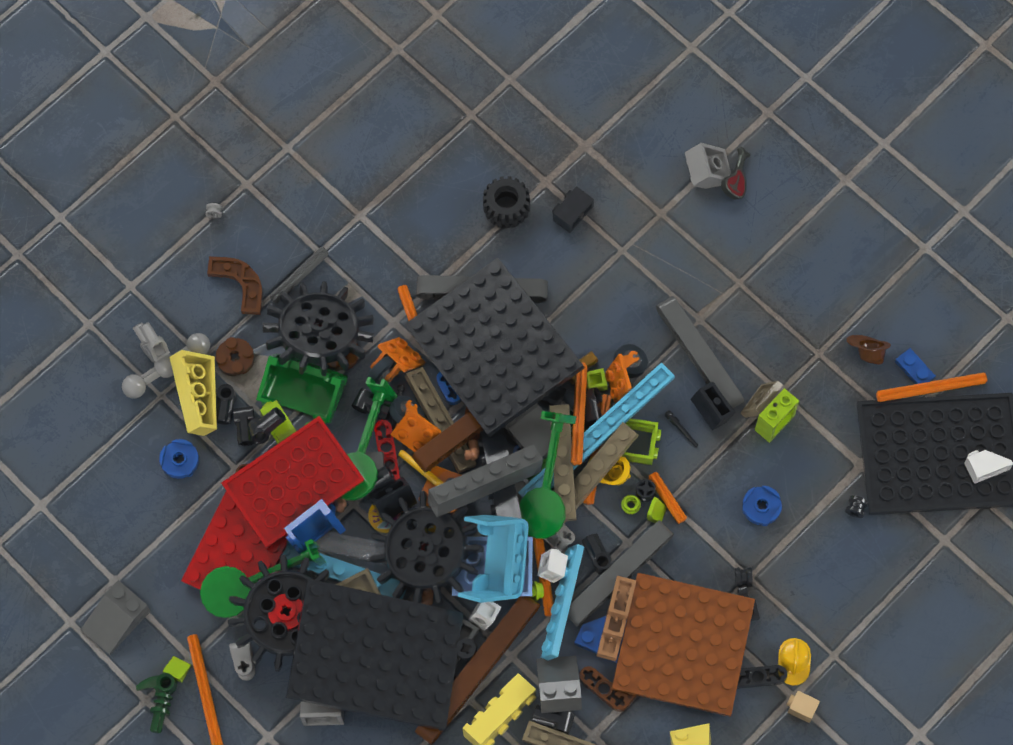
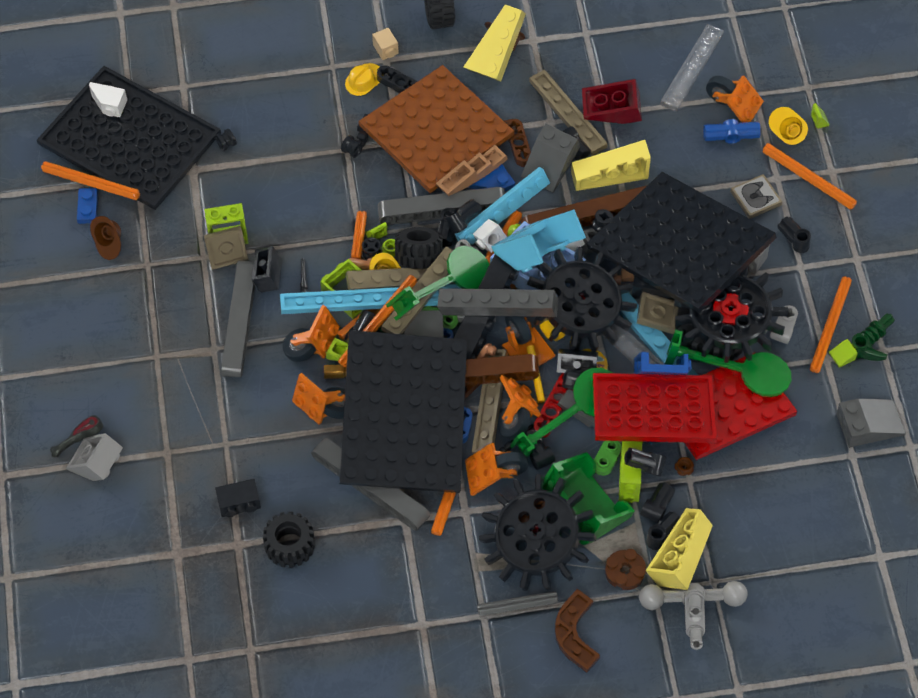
camera: 145 degrees left, 10 degrees down
blue plate [159,439,199,479] -> none
blue plate [742,486,782,526] -> none
none -> orange plate [292,373,345,425]
none -> nougat arm [349,258,372,270]
none -> black tyre [395,227,443,269]
none -> black piece [444,199,482,234]

